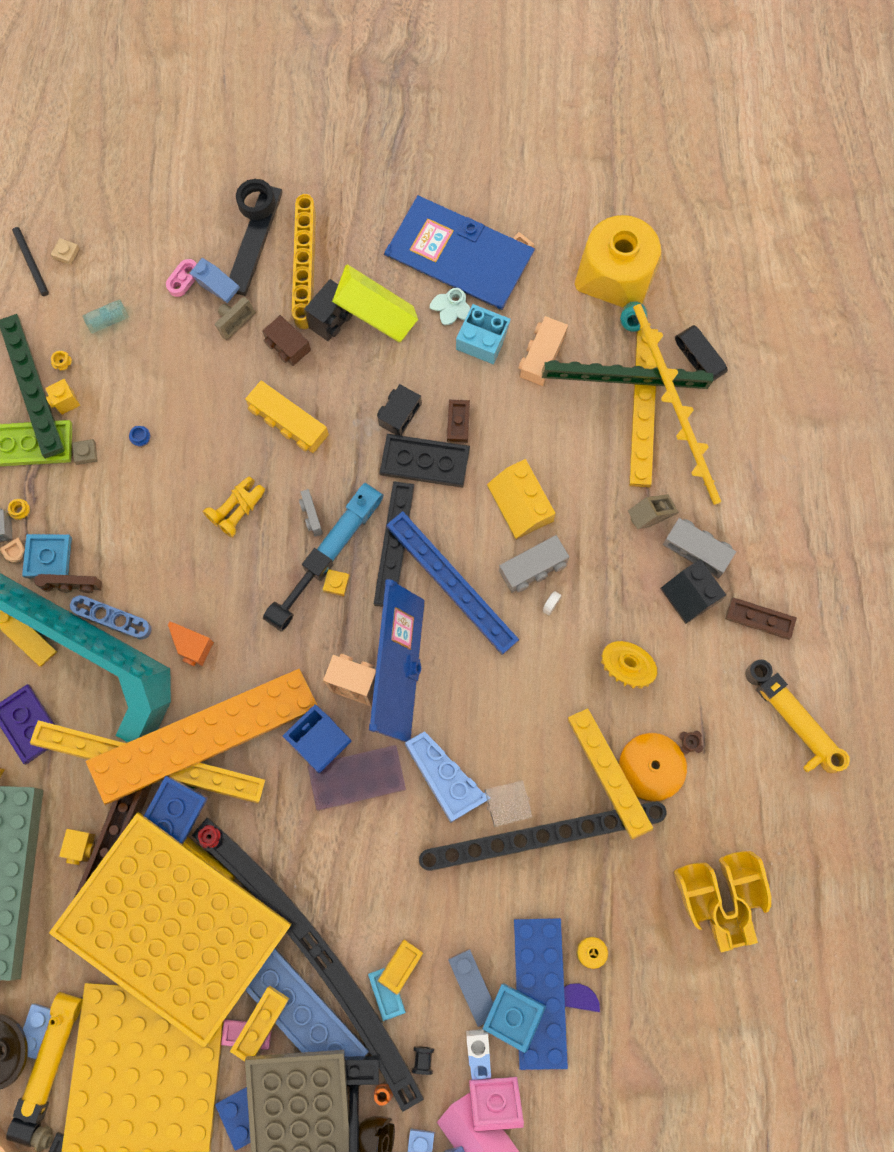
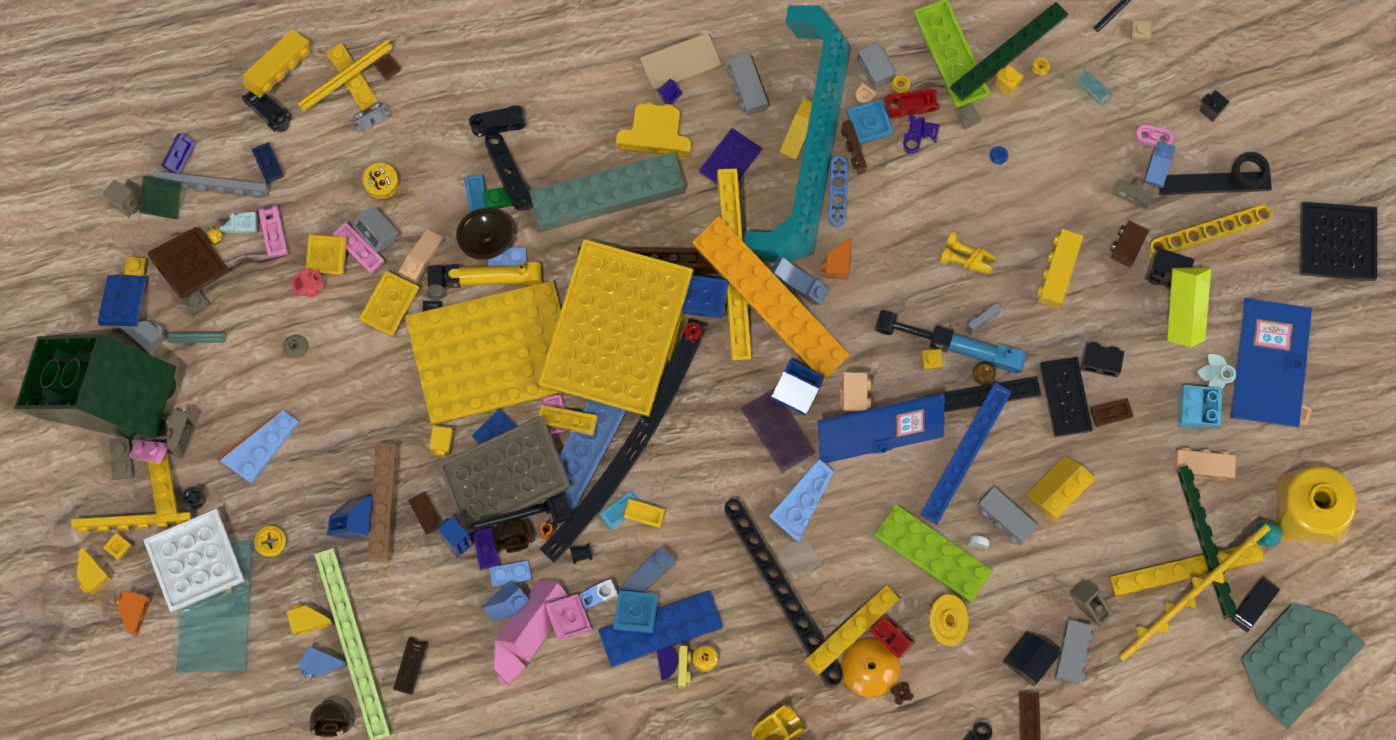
camera: 65 degrees right, 0 degrees up
yellow brick [59,829,96,865] -> none
none -> light yellow plate [678,646,691,688]
none -> sand blue slope [771,257,829,305]
none -> red brick [869,616,916,659]
none -> lime plate [874,504,993,603]
none -> red piece [884,89,940,119]
none -> dark purple piece [903,115,940,154]
none -> pearl gold plate [972,362,996,386]
none -> black brick [1199,90,1230,122]
none -> sand green plate [1241,603,1366,729]
none -> black plate [1300,202,1377,281]

